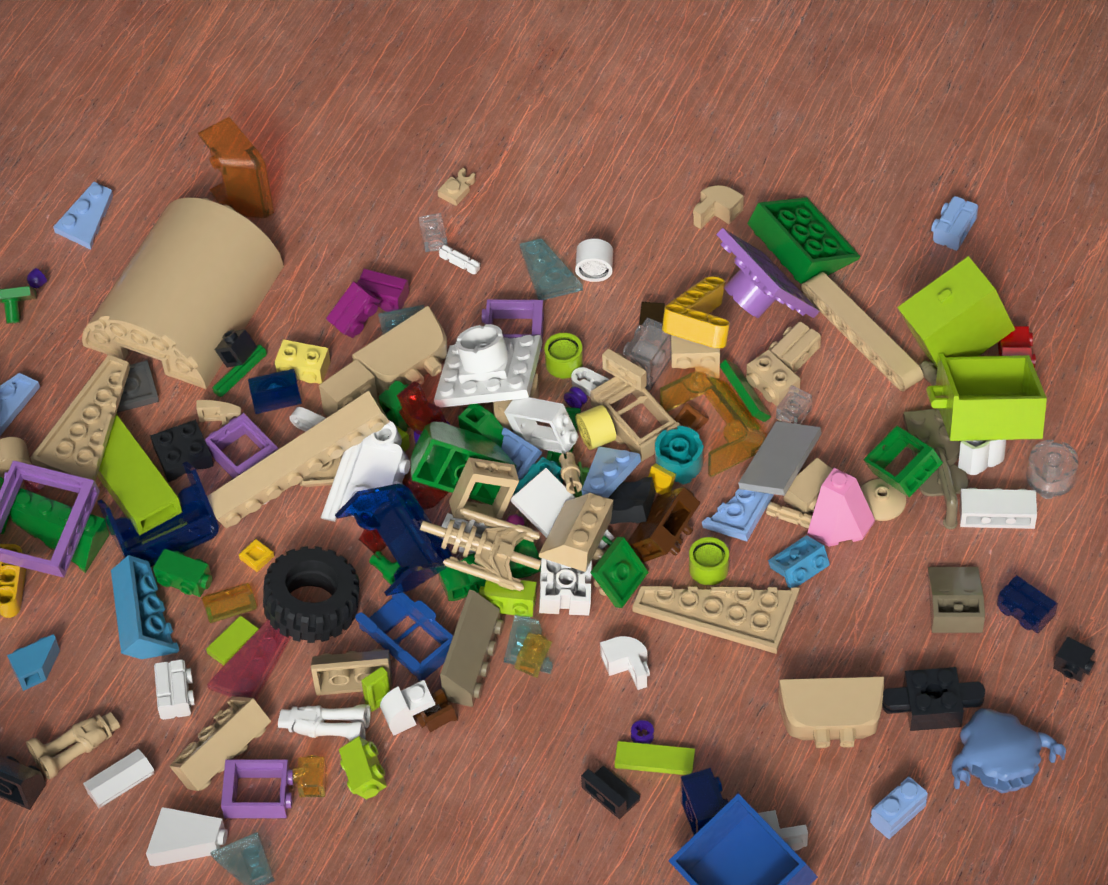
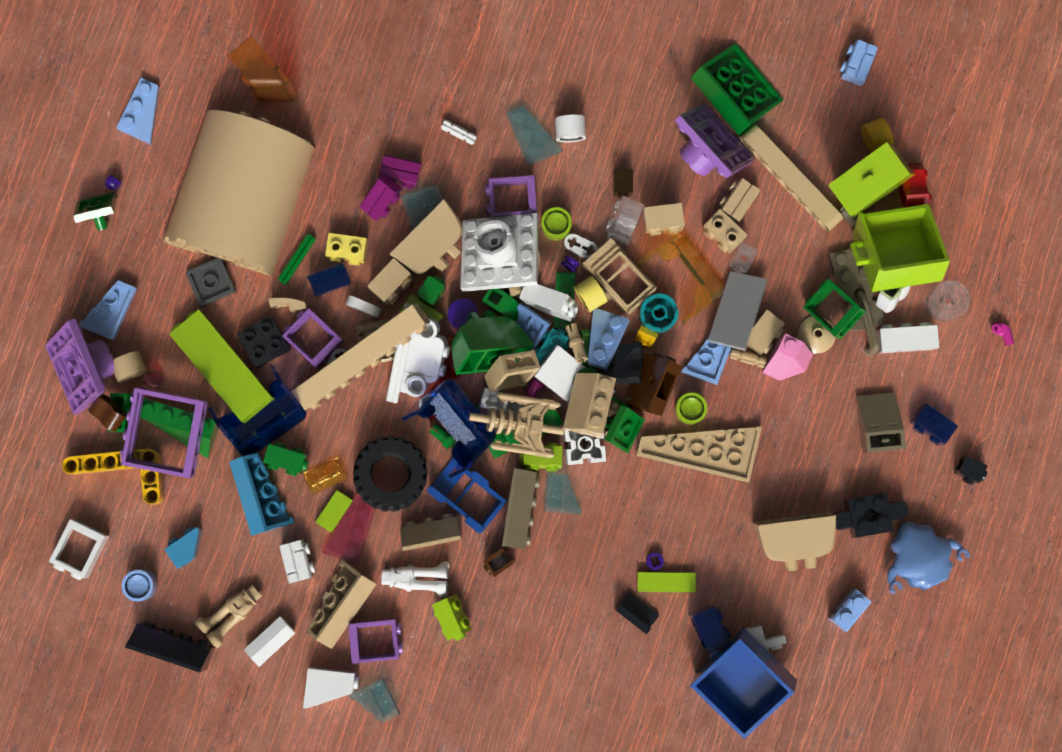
camera: 15 degrees left, 30 degrees up
tan wing [30,355,130,481] -> none
black brick [214,329,257,368] -> none
yellow tile [239,539,274,572] -> none
clear yellow brick [293,755,327,797] -> none
lime tile [361,667,390,712] -> none
white brick [380,680,436,736] -> none
clear red brick [397,381,447,435] -> none
clear brick [418,213,448,252] -> none
tan plate [438,168,476,206] -> none
clear yellow brick [514,632,552,678] -> none
white brick [600,636,650,690] -> none
tan plate [602,349,647,392] -> none
yellow beam [662,276,730,348] -> none
dark orange slope [674,403,709,432] -> none
tan brick [693,185,744,229] -> none
green tile [720,359,771,422] -> none
dark azure bracket [768,535,830,589] -> none

